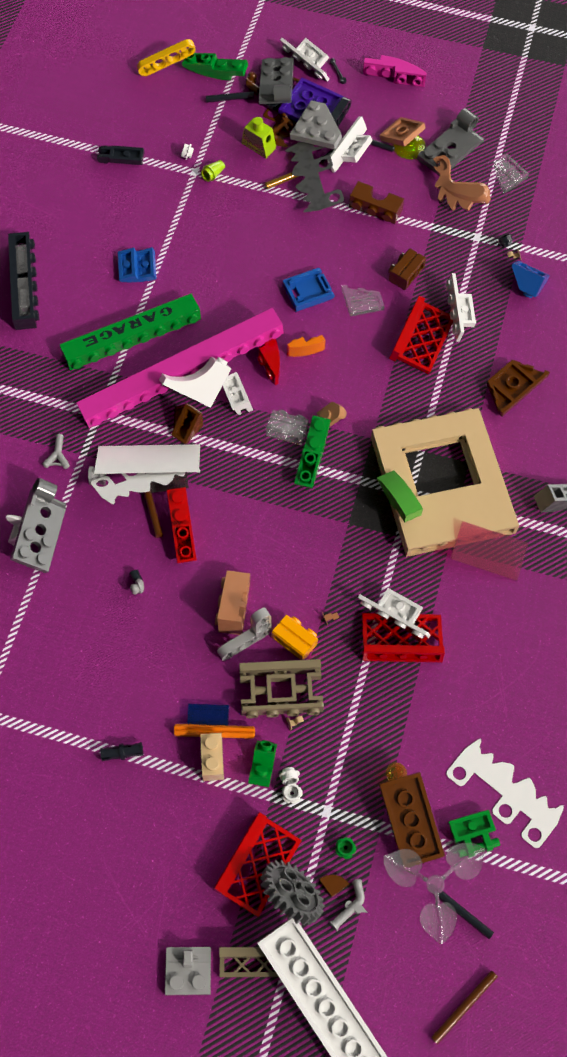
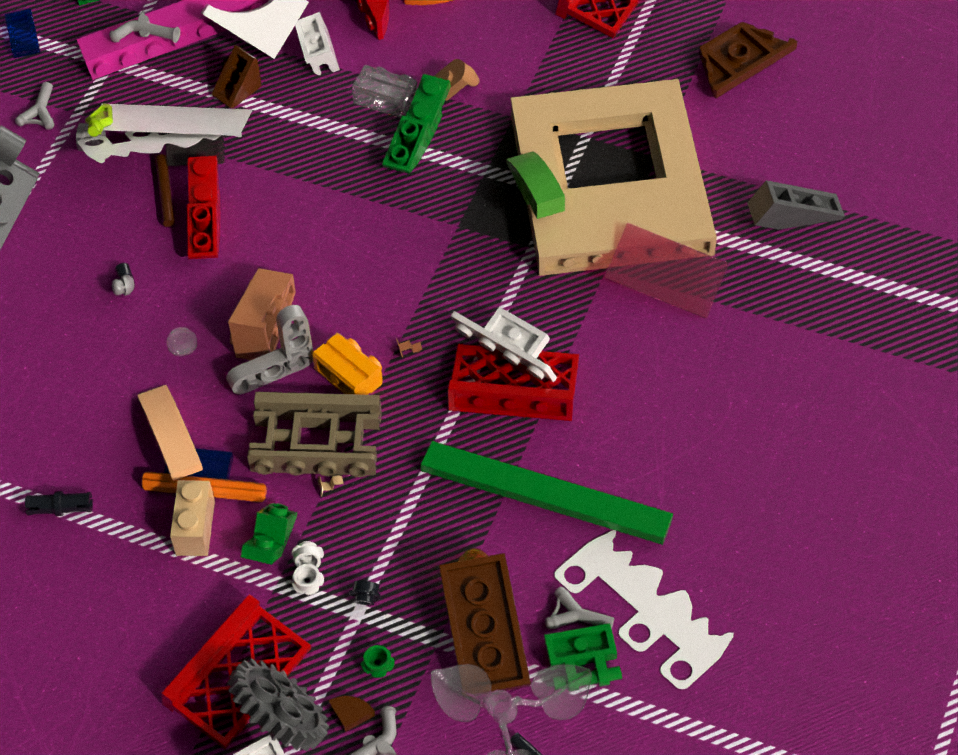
camera: 10 degrees right, 10 degrees down
none -> clear blue tile [4,8,41,59]
none -> lime piece [85,104,113,137]
none -> light grey piece [109,11,180,43]
none -> light nougat slope [137,385,203,481]
none -> clear plate [167,327,197,356]
none -> black plate [349,580,381,606]
none -> green tile [421,441,673,545]
none -> light grey piece [545,587,615,630]

